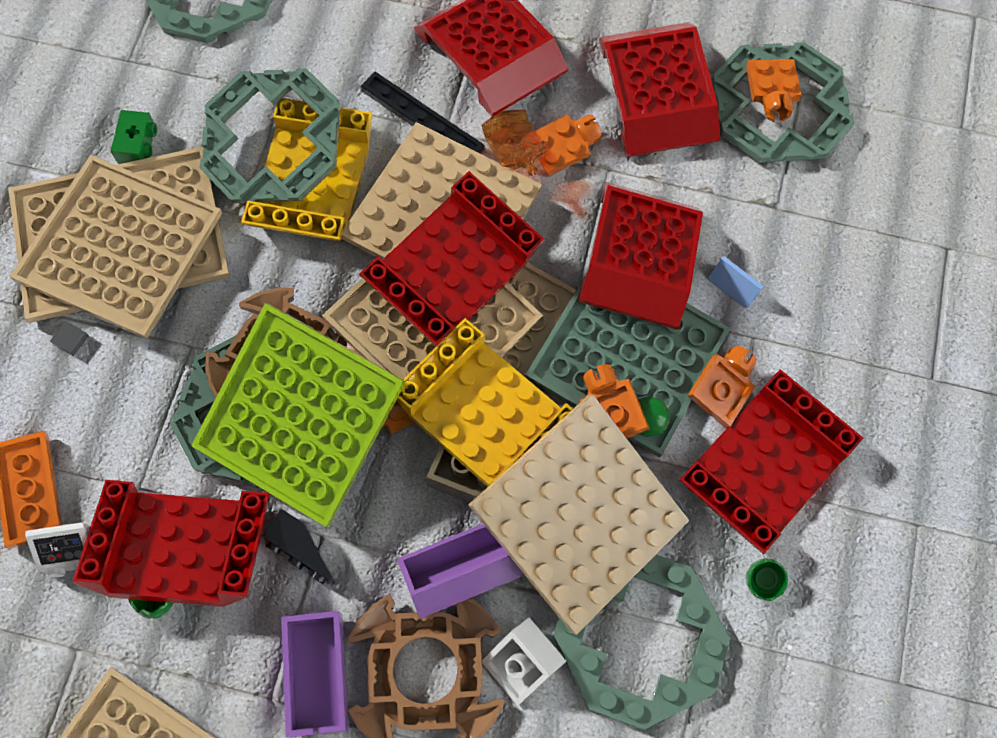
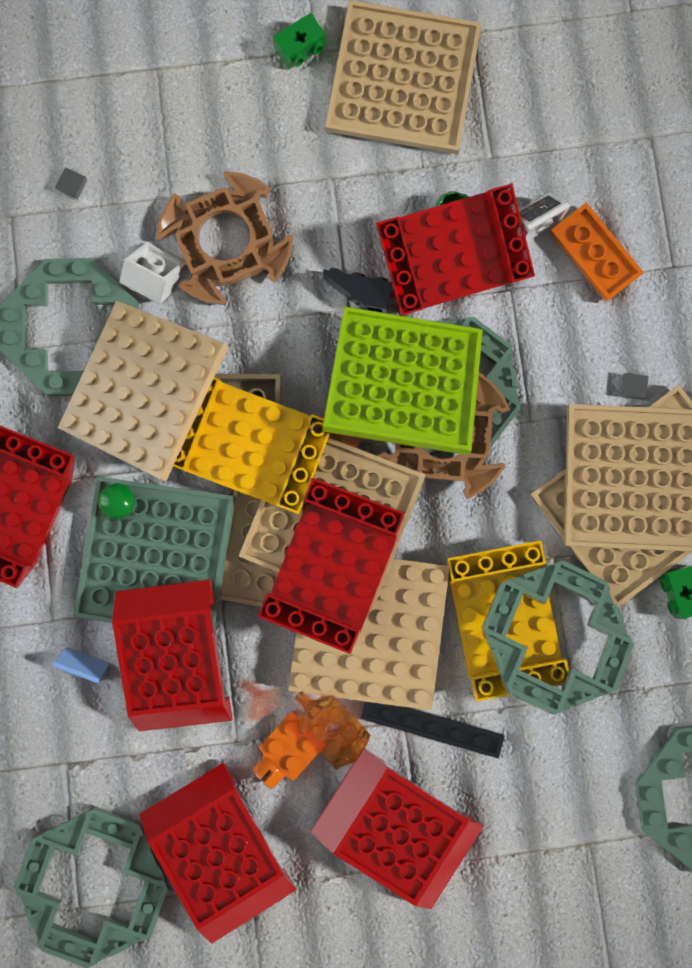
camera: 160 degrees right, 15 degrees up
medium lavender piece [281,611,349,738] -> none
medium lavender piece [397,524,524,619] -> none
orange plate [580,364,650,439] -> none
orange plate [687,346,757,428] -> none
orange plate [746,59,802,122] -> none

